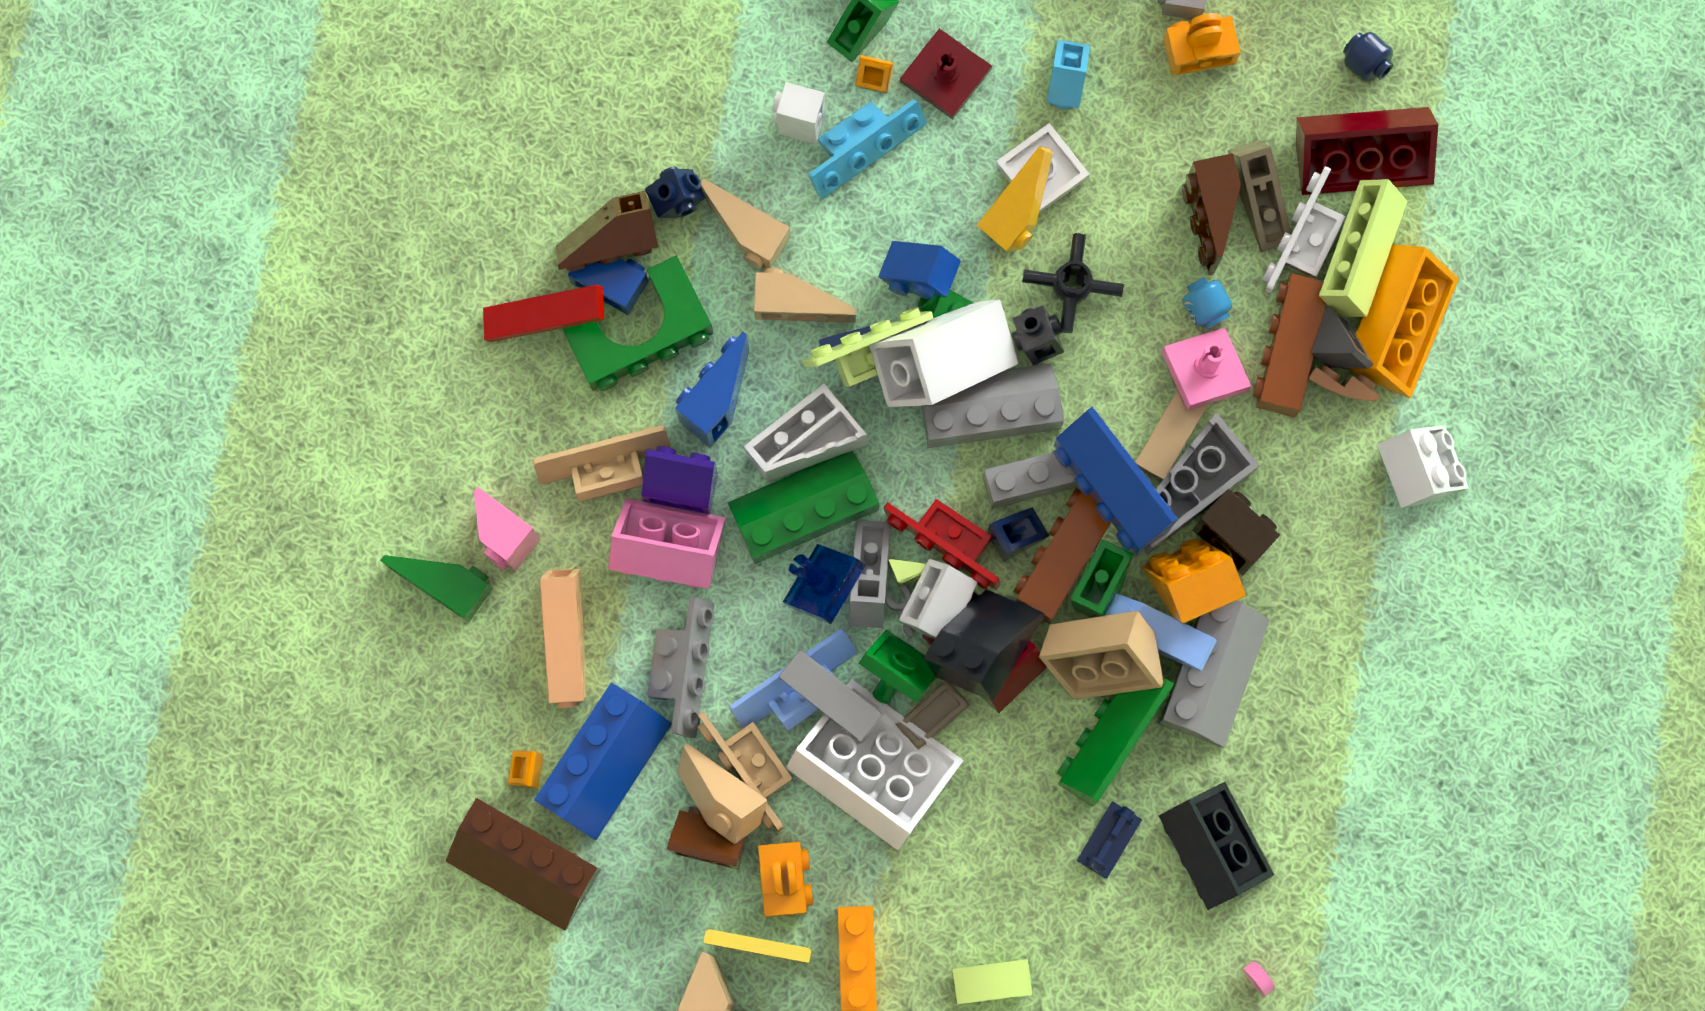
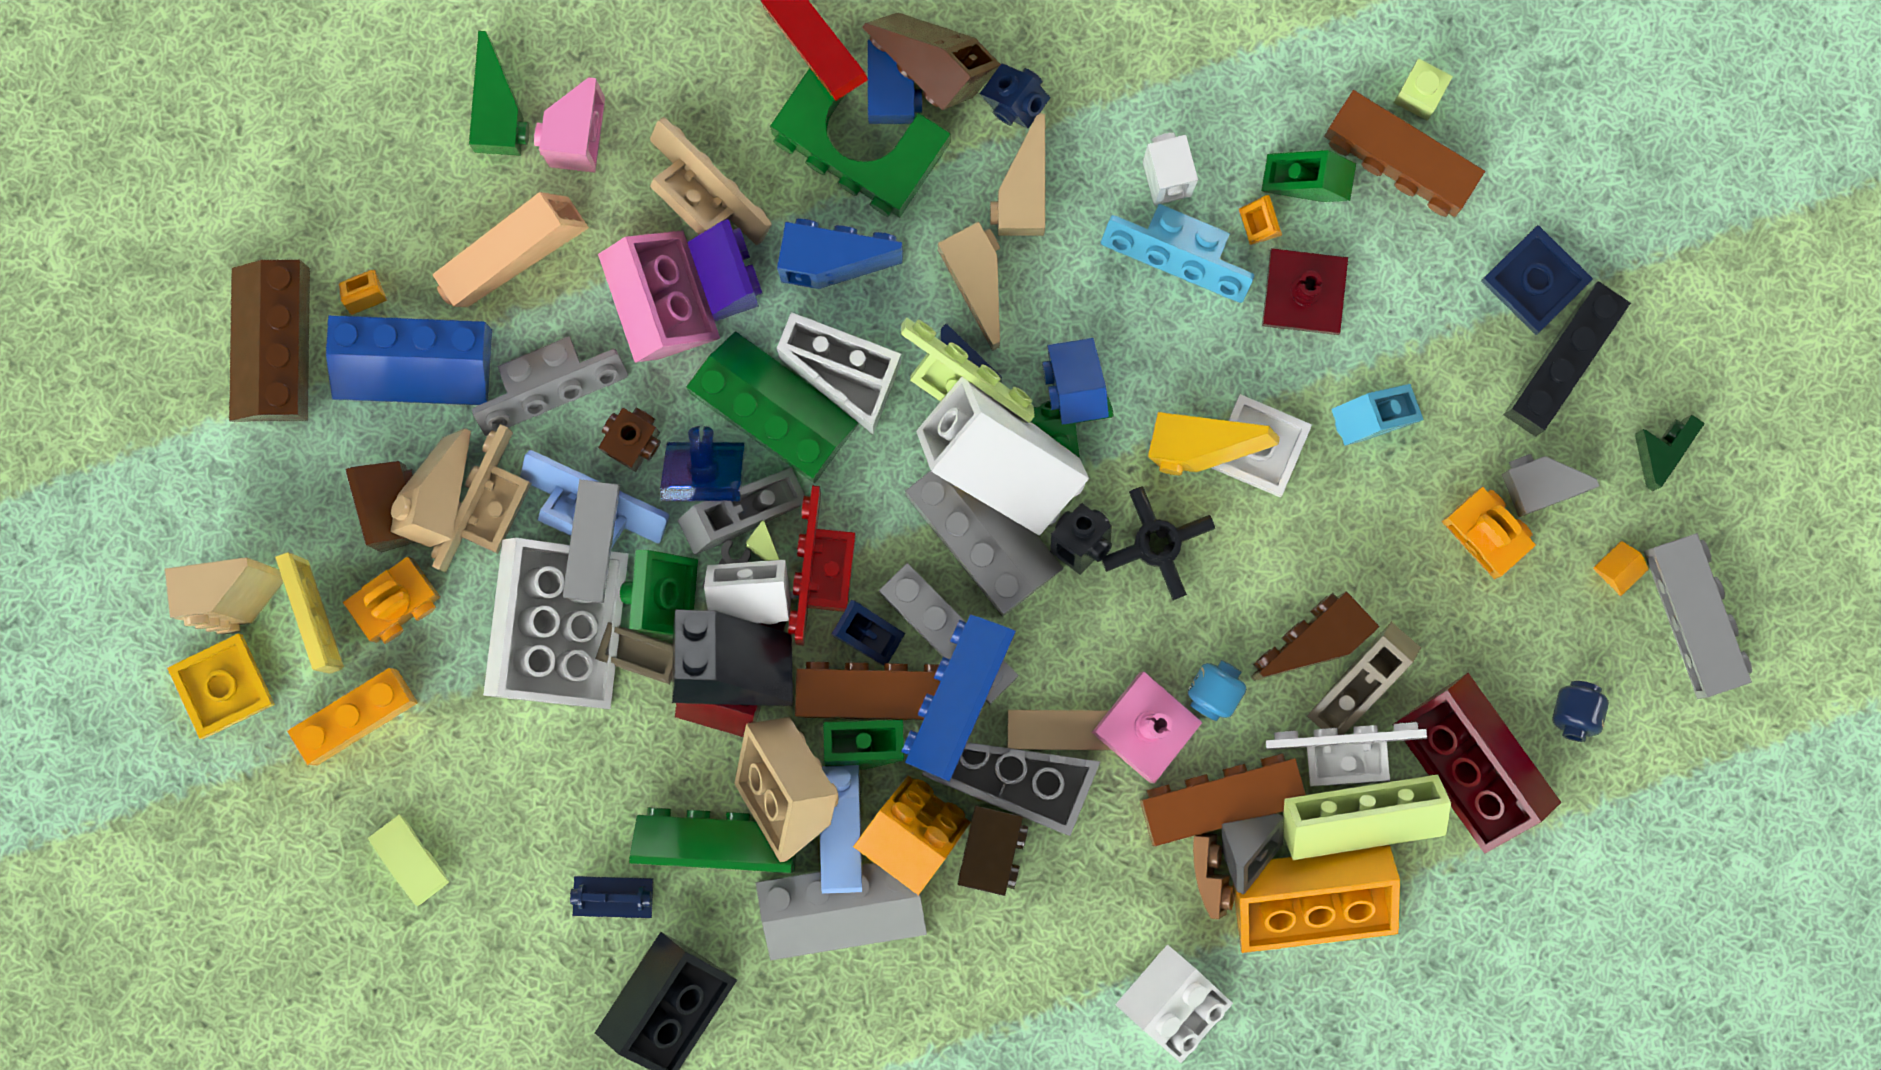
camera: 60 degrees right, 5 degrees up
none -> reddish brown brick [598,407,661,472]

